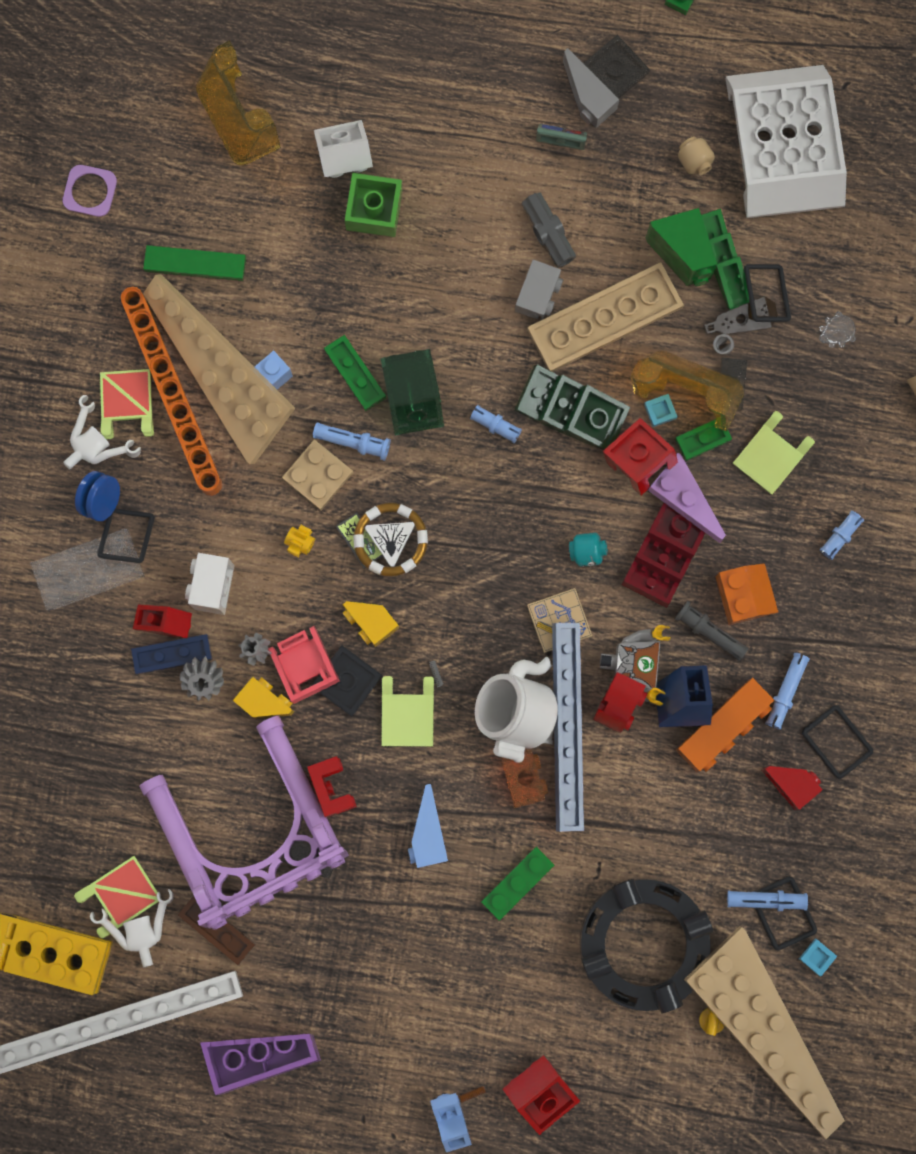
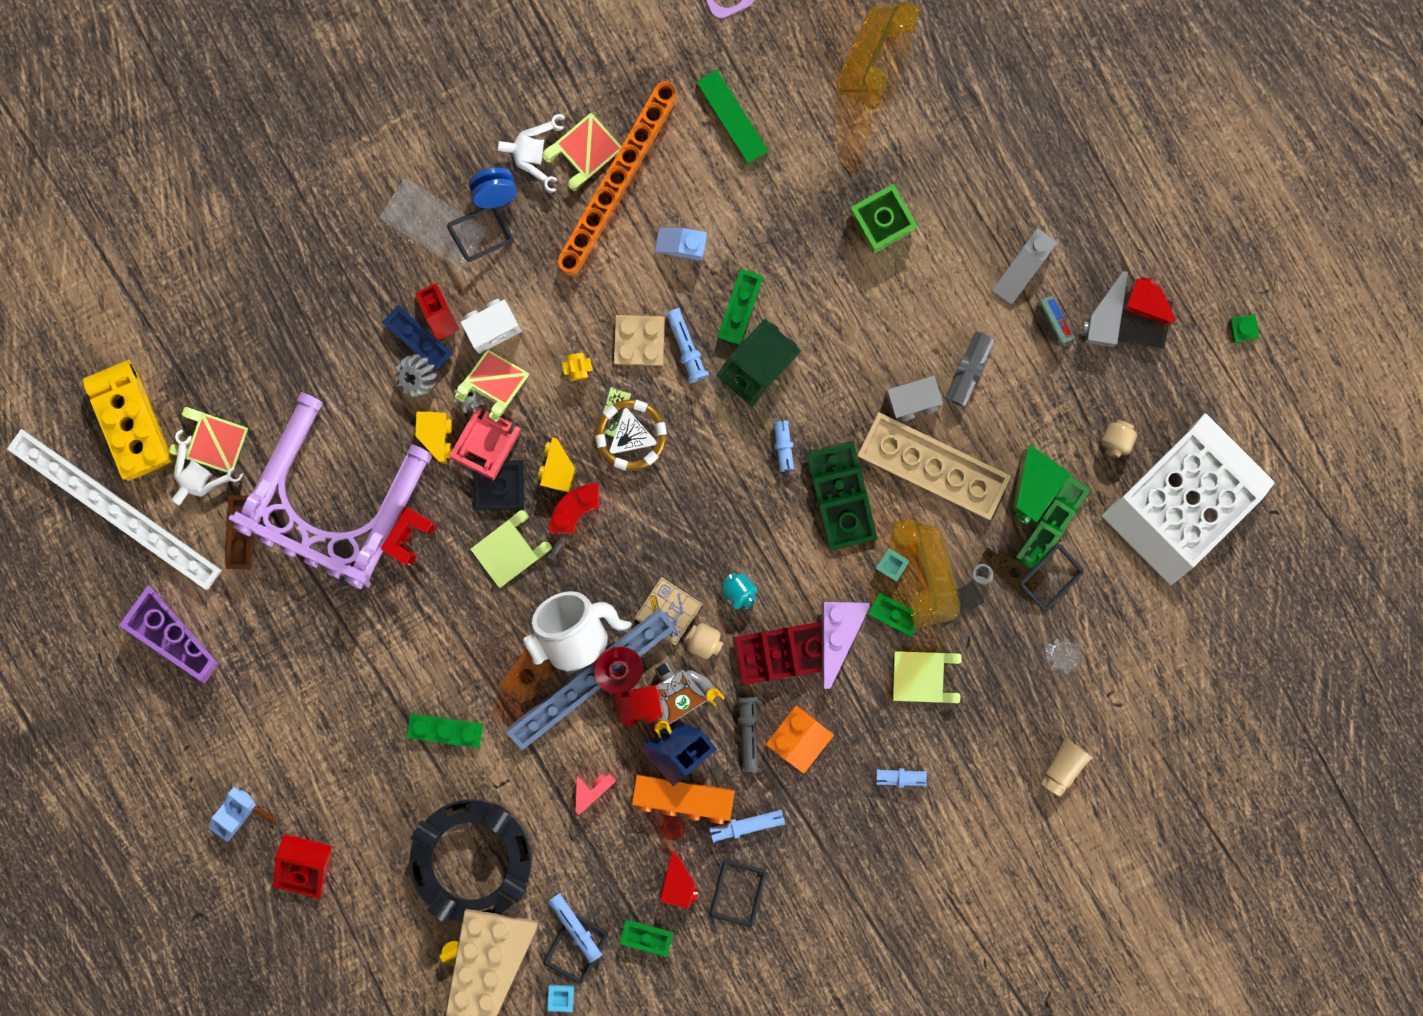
camera: 55 degrees right, 5 degrees up
tan wing [143,274,295,464] -> none
white slope [314,120,373,178] -> none
light blue slope [408,784,448,868] -> none
red panel [603,418,678,496] -> none
none -> flag [455,349,529,422]
none -> red brick [549,483,600,534]
none -> coral slope [576,773,616,815]
none -> dark red dish [594,646,643,693]
none -> green plate [619,919,674,957]
none -> clear red plate [660,816,685,840]
none -> tan head [685,623,723,659]
none -> light grey slope [992,228,1057,305]
none -> red slope [1124,277,1175,326]

